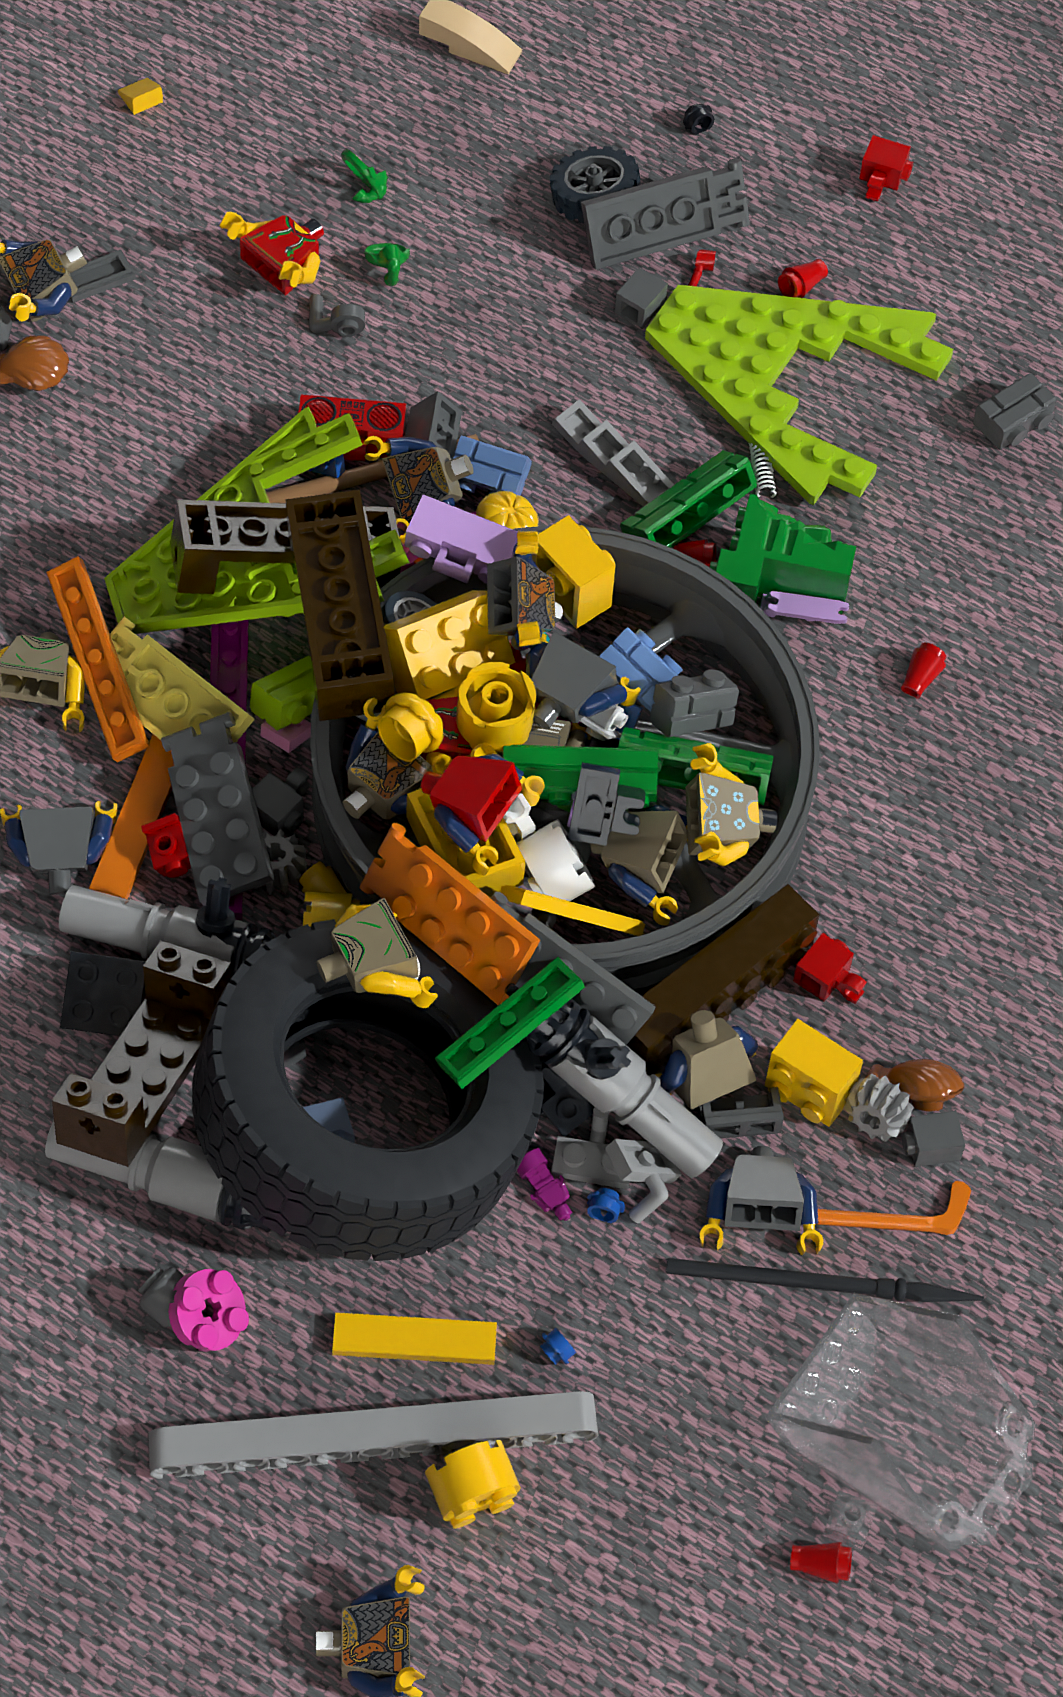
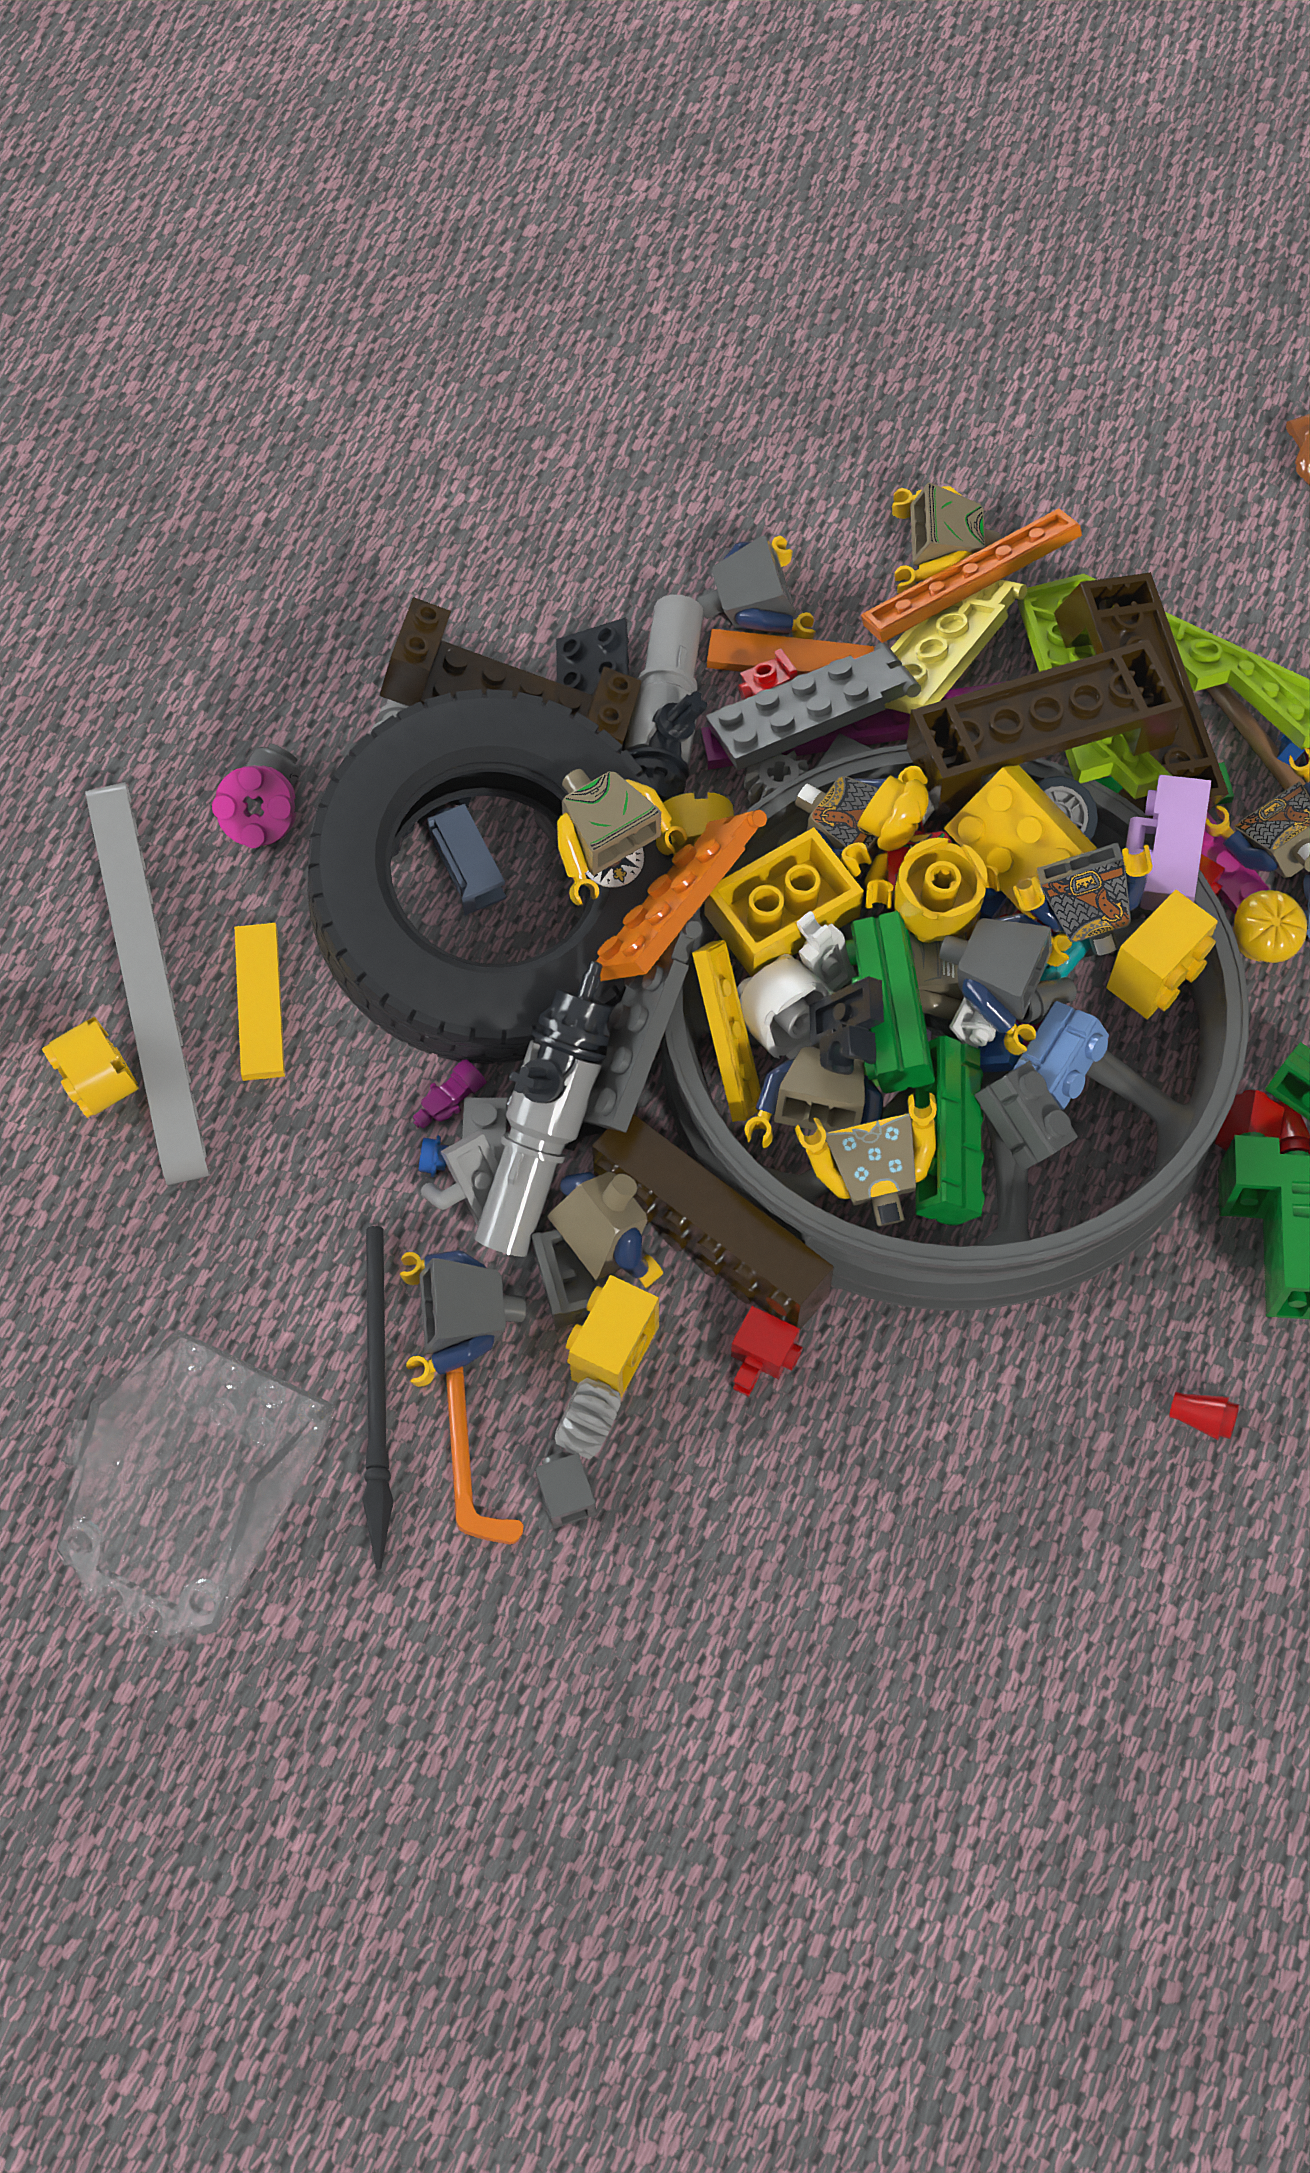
camera: 85 degrees right, 5 degrees up
red torso [421,754,545,875] -> none
green tile [435,957,585,1089] -> none
blue plate [540,1328,576,1365] -> none
lavender piece [760,591,849,624] -> none
red cone [790,1542,852,1584] -> none
dark orange animal [865,1059,964,1111] -> none

